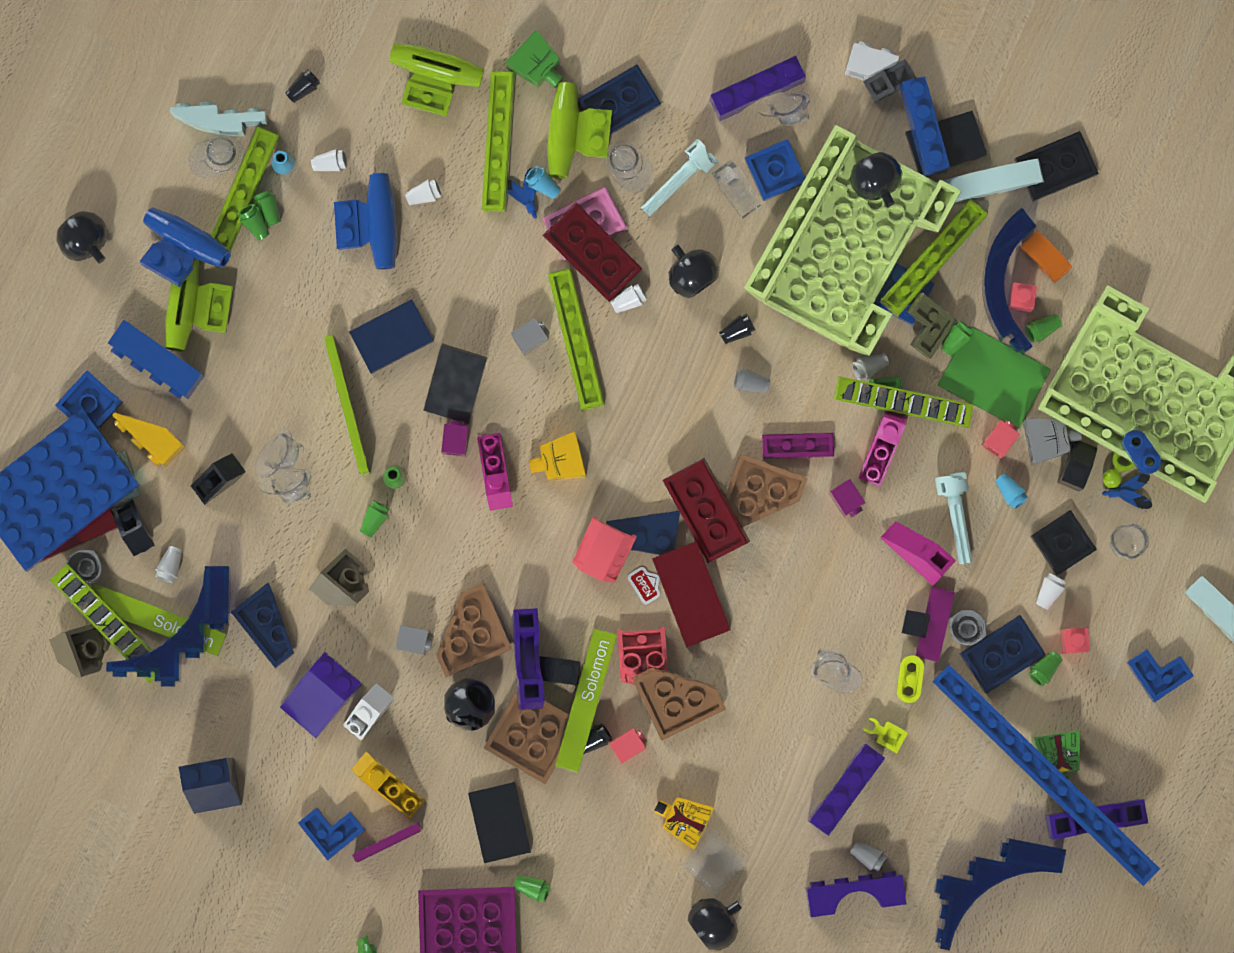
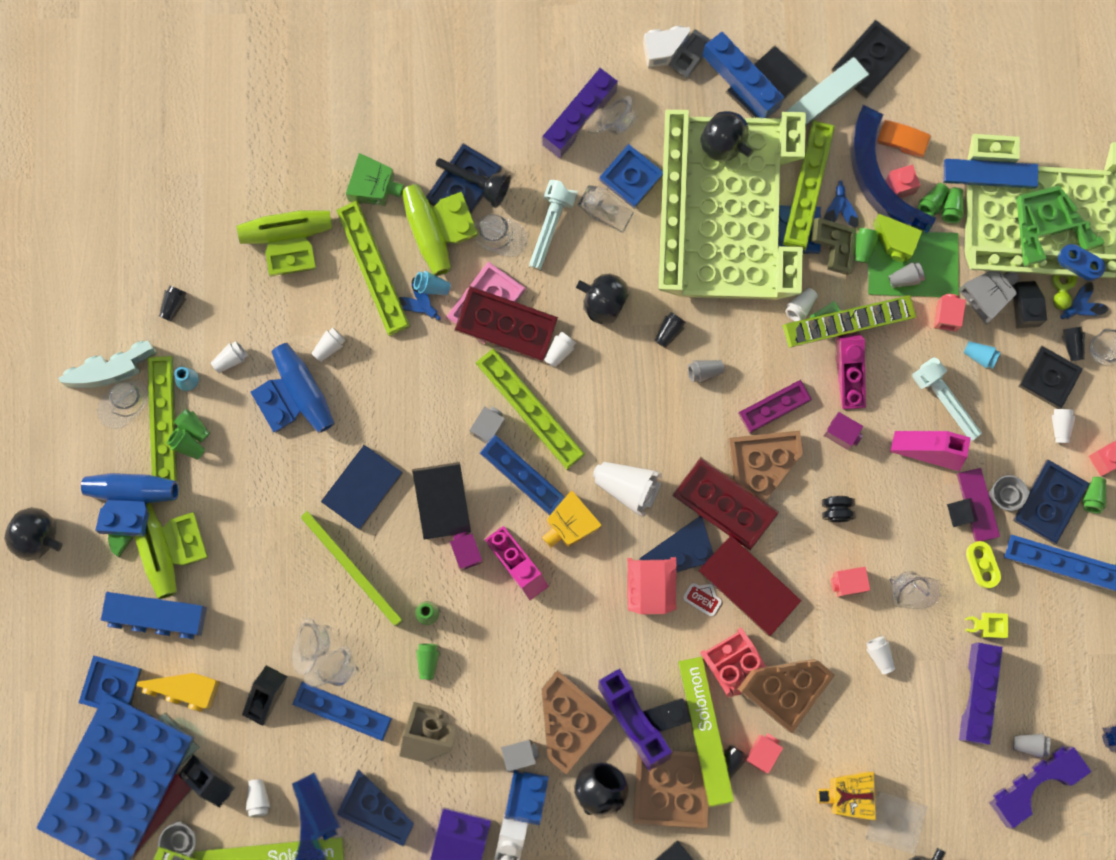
camera: 30 degrees left, 5 degrees down
none -> bright green tile [108,534,133,557]
none -> blue tile [292,682,392,741]
none -> black piece [436,158,511,208]
none -> blue tile [479,435,565,516]
none -> blue plate [504,770,549,826]
none -> white cone [593,462,662,517]
none -> black wheel [822,496,856,522]
none -> blue piece [824,180,858,228]
none -> coral brick [831,567,870,597]
none -> white cone [866,636,895,674]
none -> lime slope [873,214,922,262]
none -> light grey cone [888,262,925,289]
none -> bright green cone [941,187,964,224]
none -> blue tile [943,158,1038,189]
none -> bright green wing [1016,185,1105,267]
none -> black cone [1062,327,1085,361]

